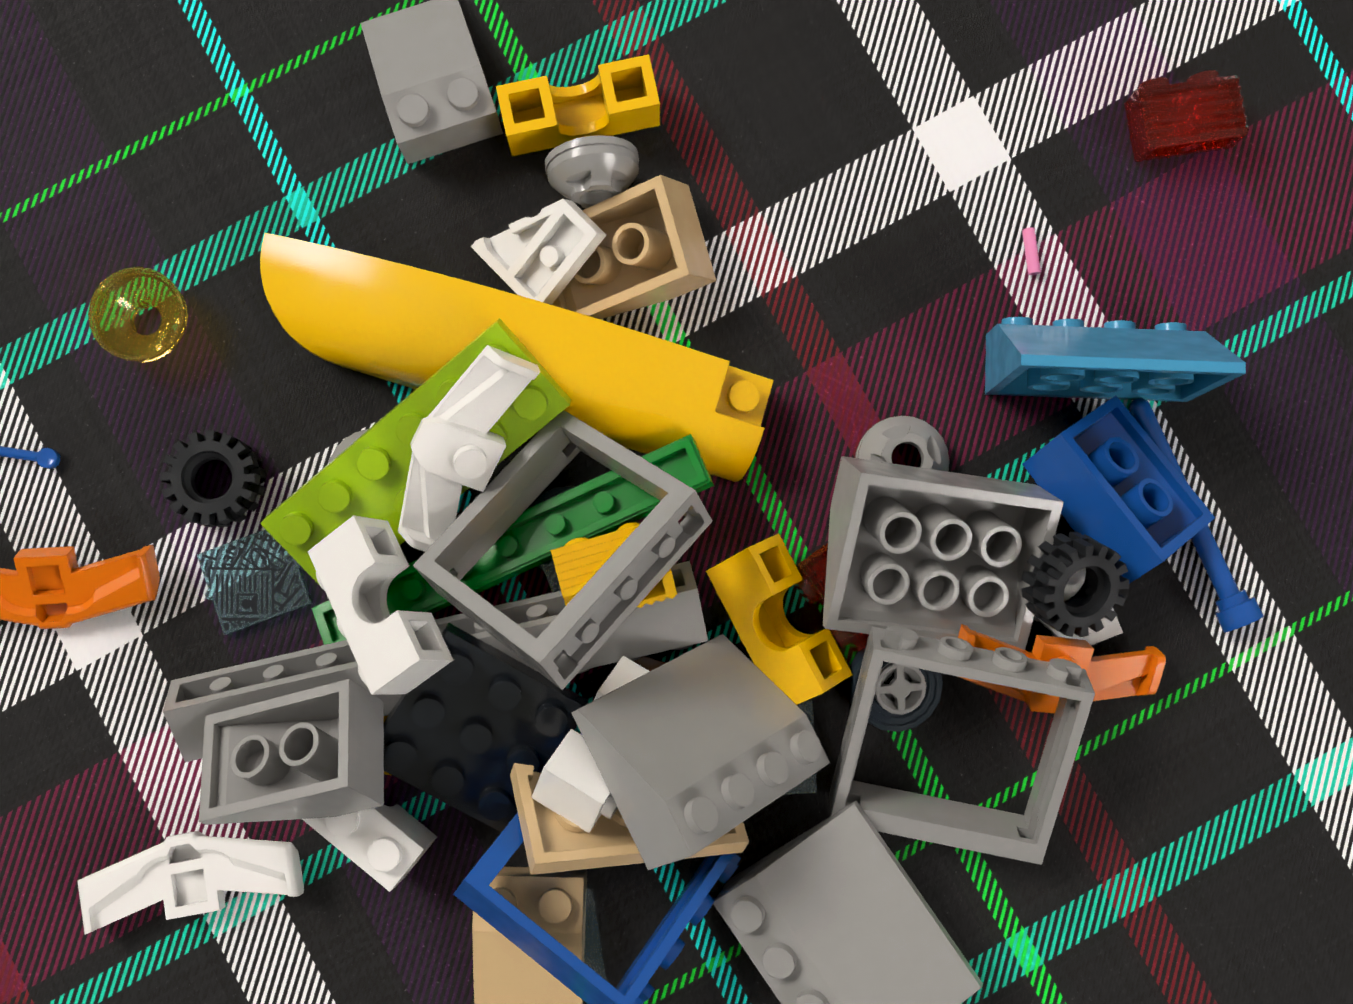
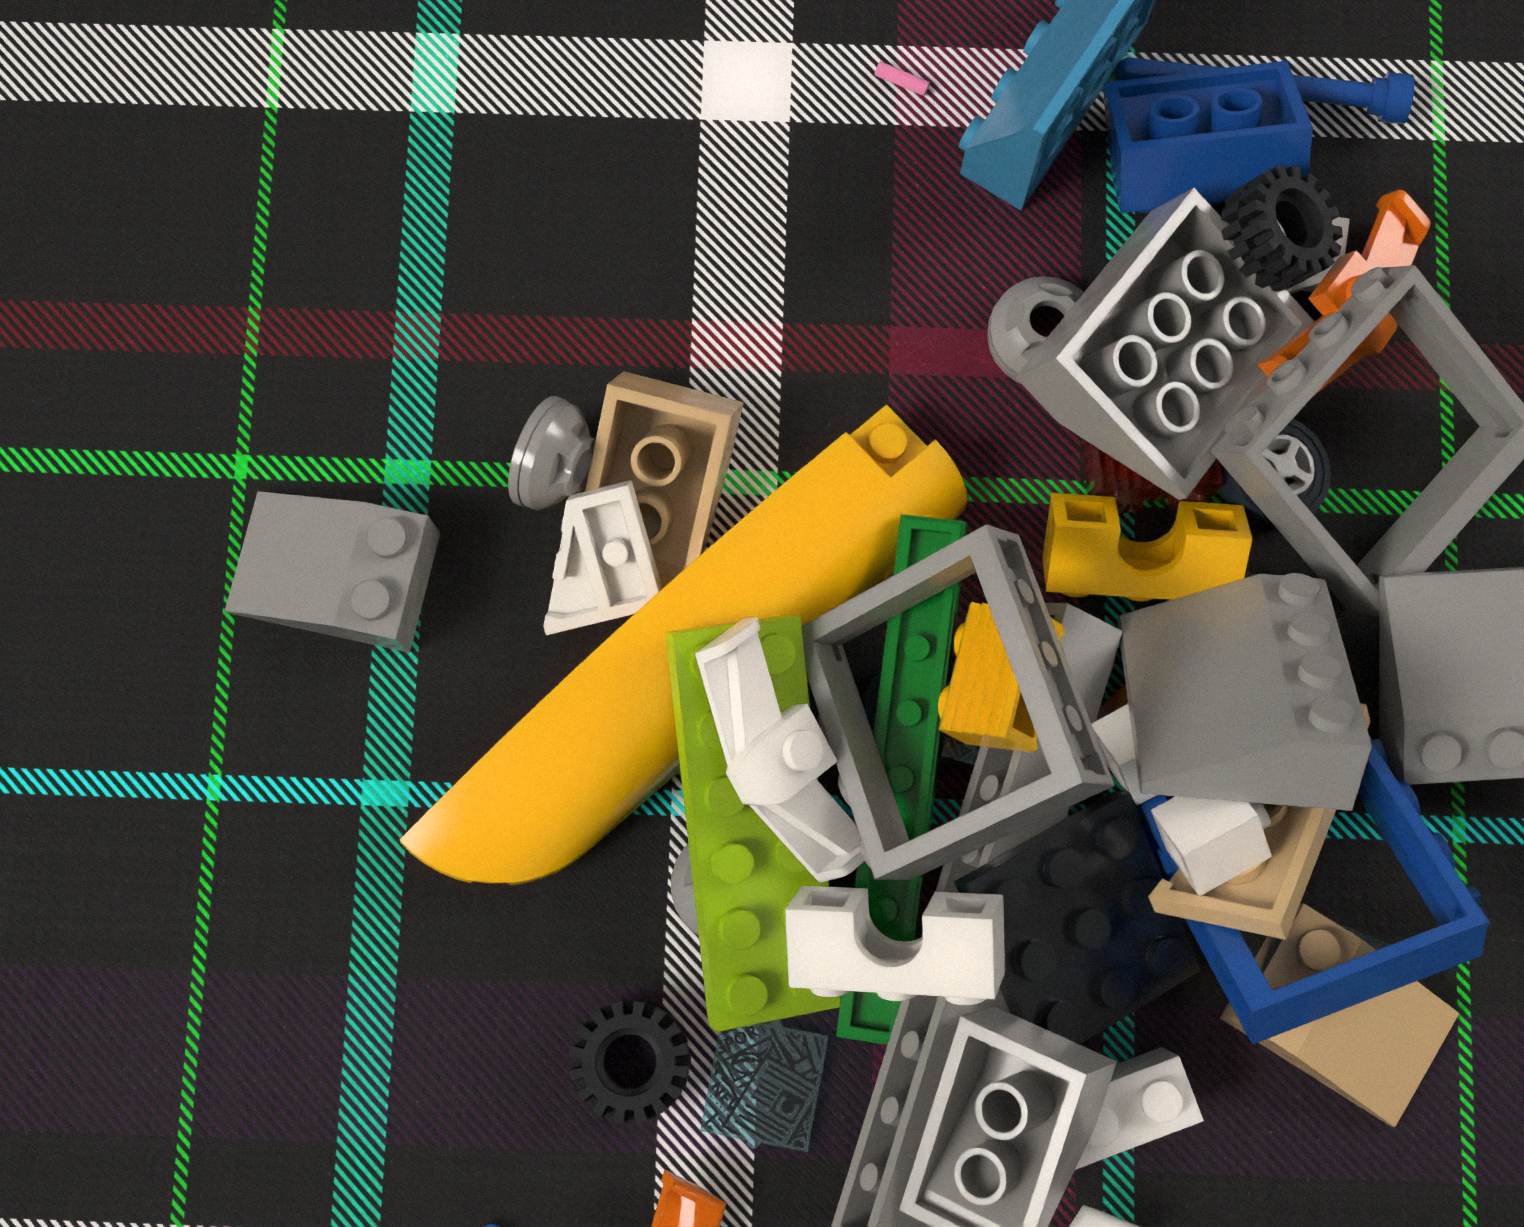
camera: 50 degrees left, 5 degrees down
clear yellow piece [88,267,188,362] -> none
yellow arch [496,54,660,156] -> none

